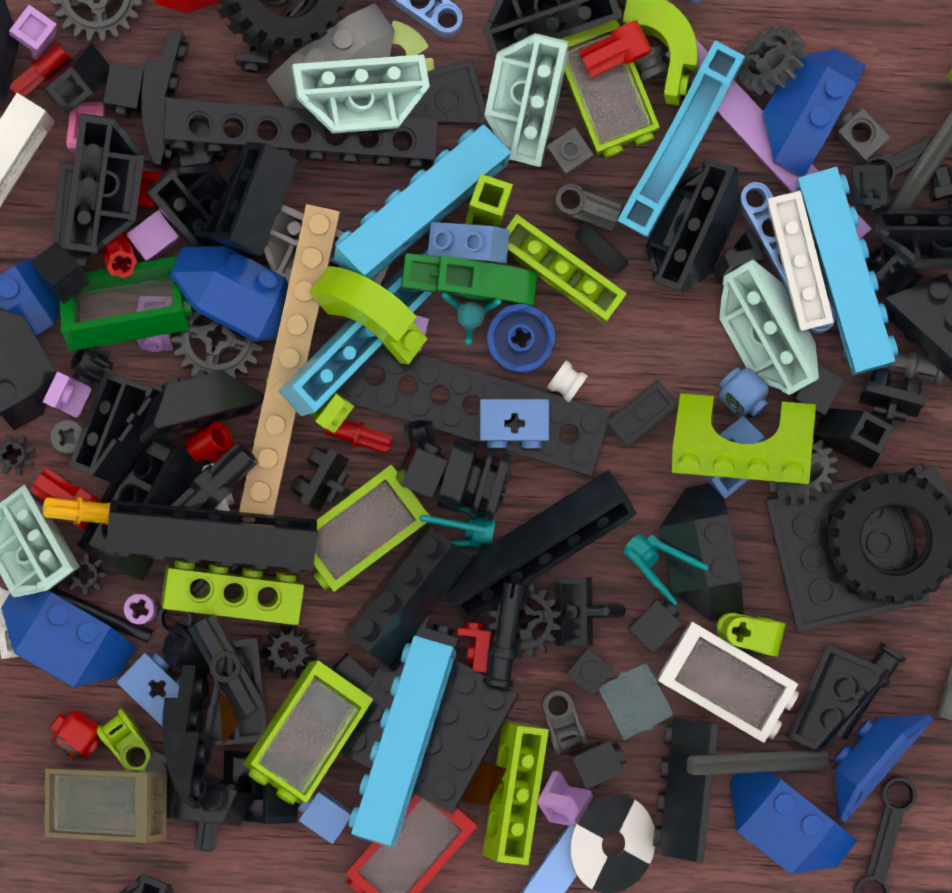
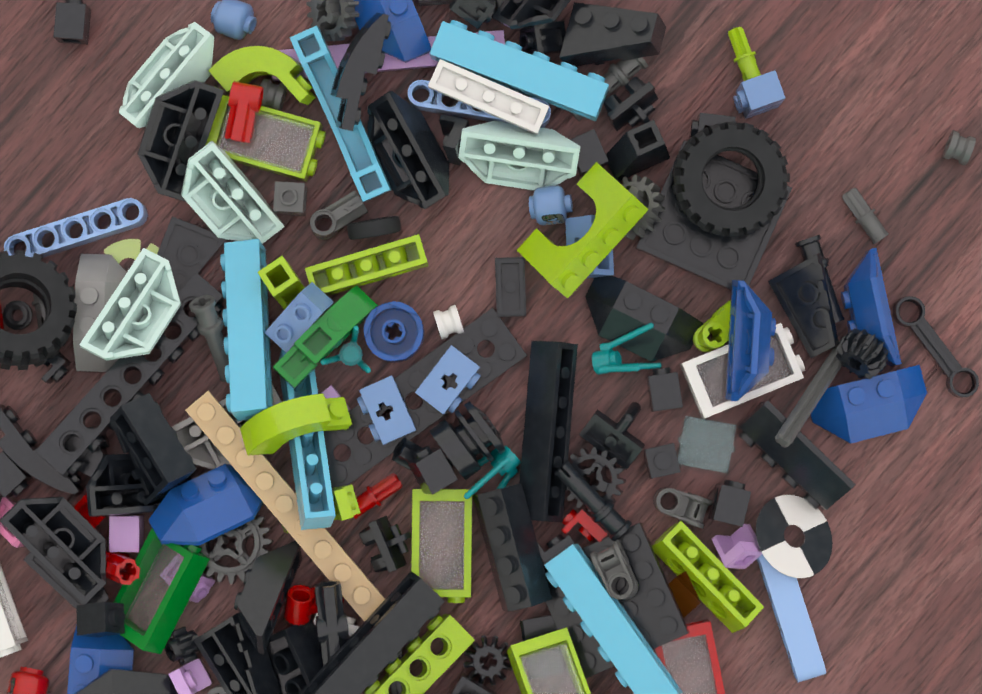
camera: 40 degrees left, 0 degrees up
none -> dark grey pin [189,295,229,382]
none -> black slope [330,13,391,131]
none -> medium blue brick [357,375,417,445]
none -> dark grey piece [590,540,638,600]
none -> blue wedge [725,280,776,401]
none -> black gear [836,328,889,379]

